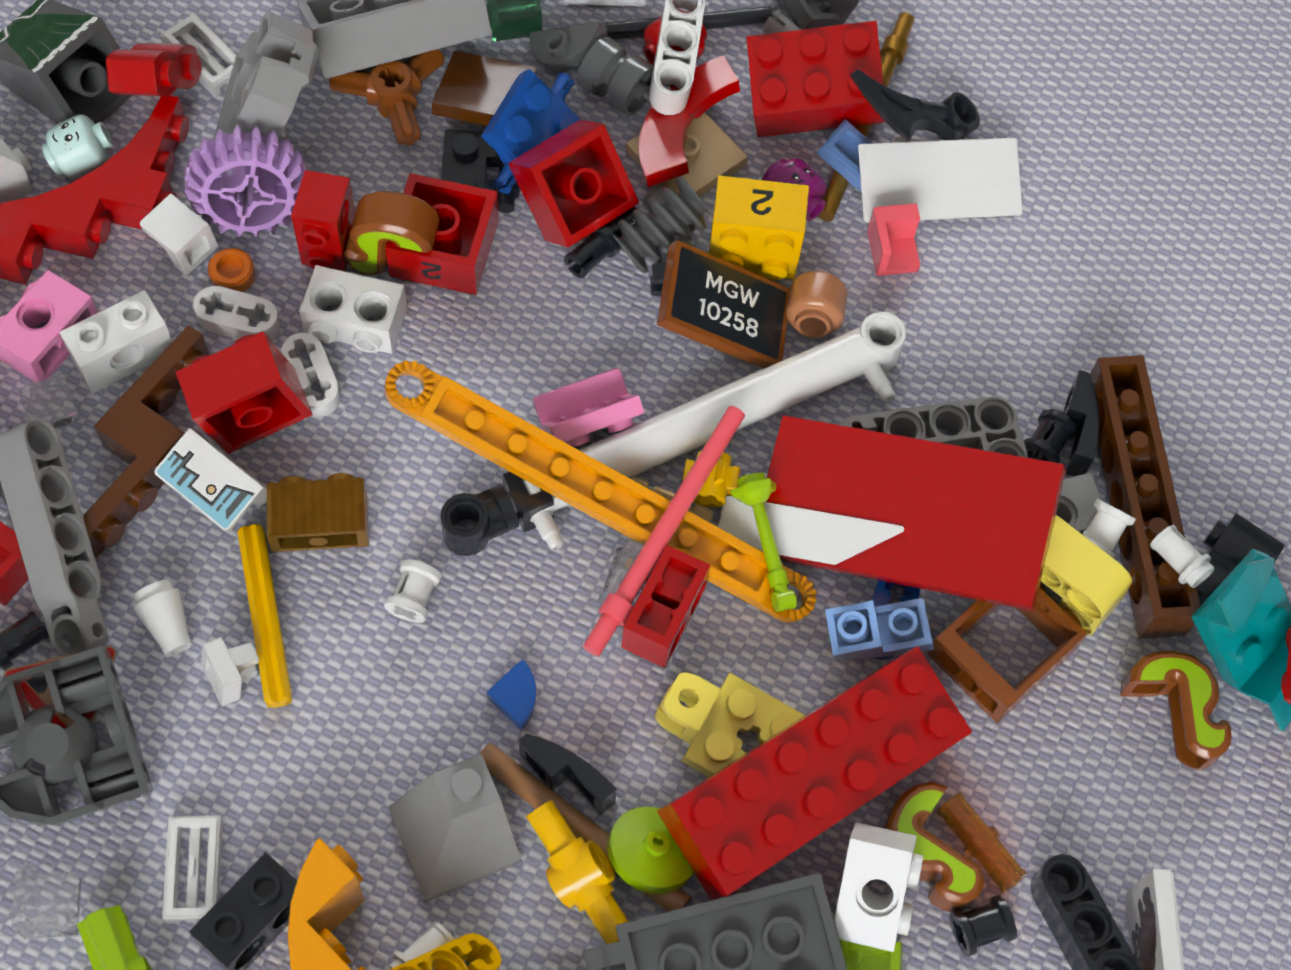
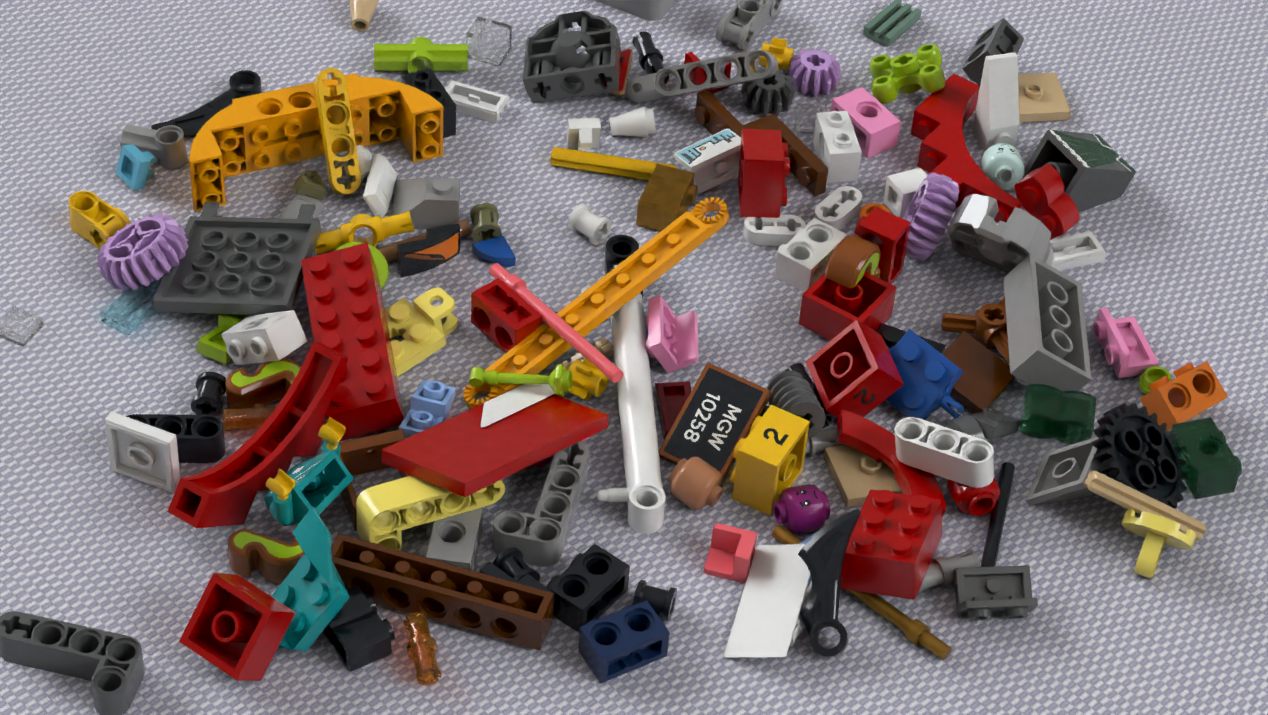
camera: 115 degrees right, 20 degrees down
white bush [1082,499,1136,559] -> none
white pin [1150,525,1215,588] -> none
none -> red arch [167,342,349,528]
none -> teal torso [264,417,354,527]
none -> white tile [363,153,397,218]
none -> clear orange pin [403,612,441,685]
none -> olive bush [470,203,502,243]
none -> black brick [547,544,630,633]
none -> dark blue brick [578,600,670,684]
none -> black bush [632,580,677,621]
none -> dark red tile [654,381,691,440]

